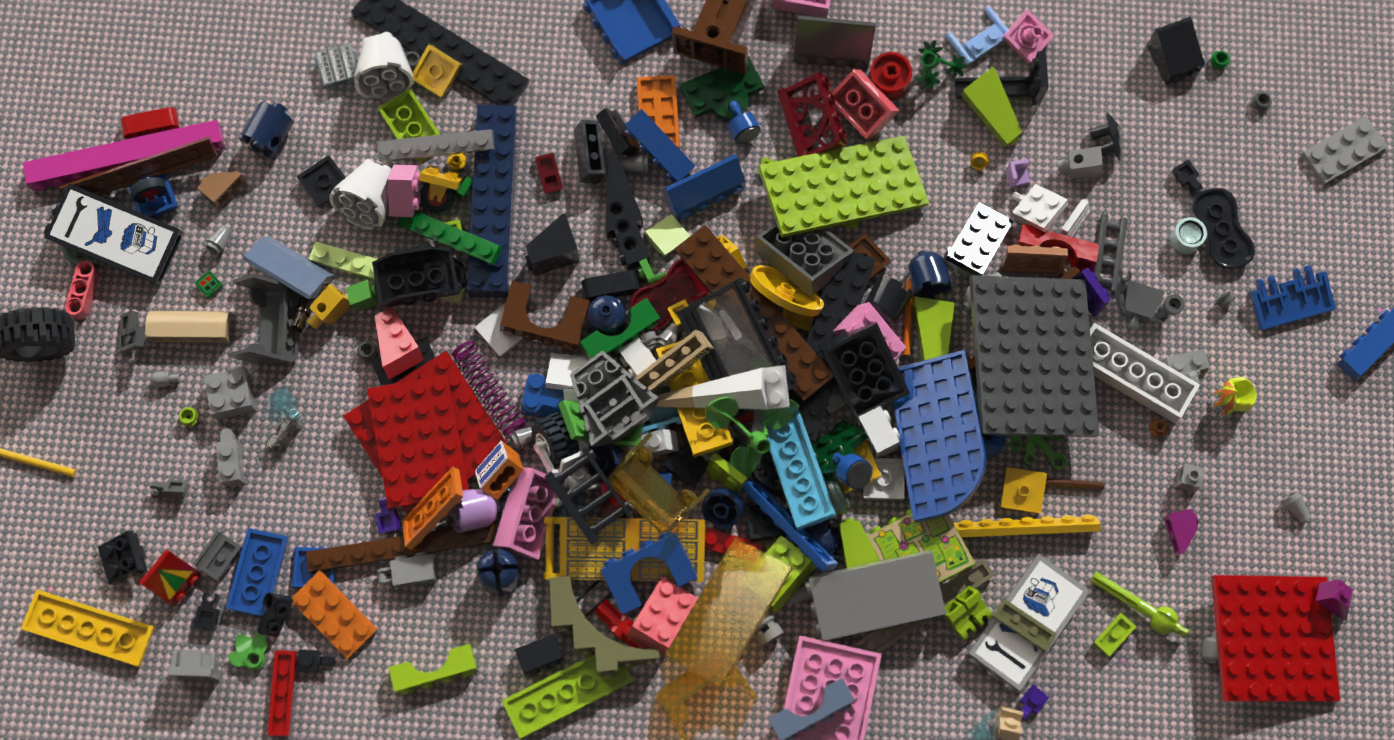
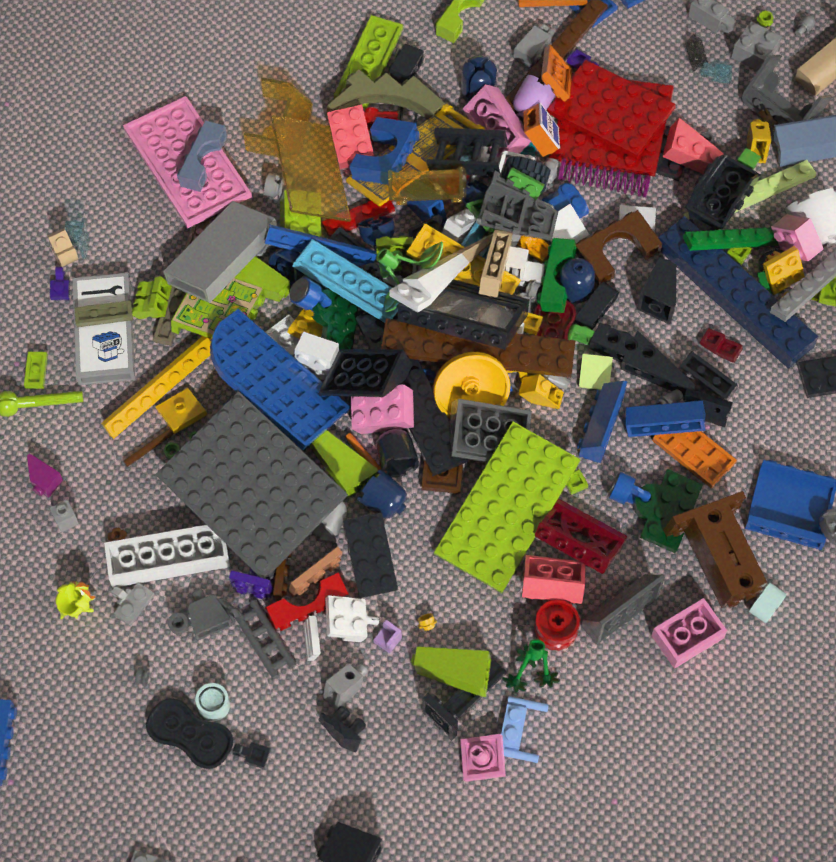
camera: 140 degrees right, 10 degrees down
blue hinge [1249,265,1336,330] -> none

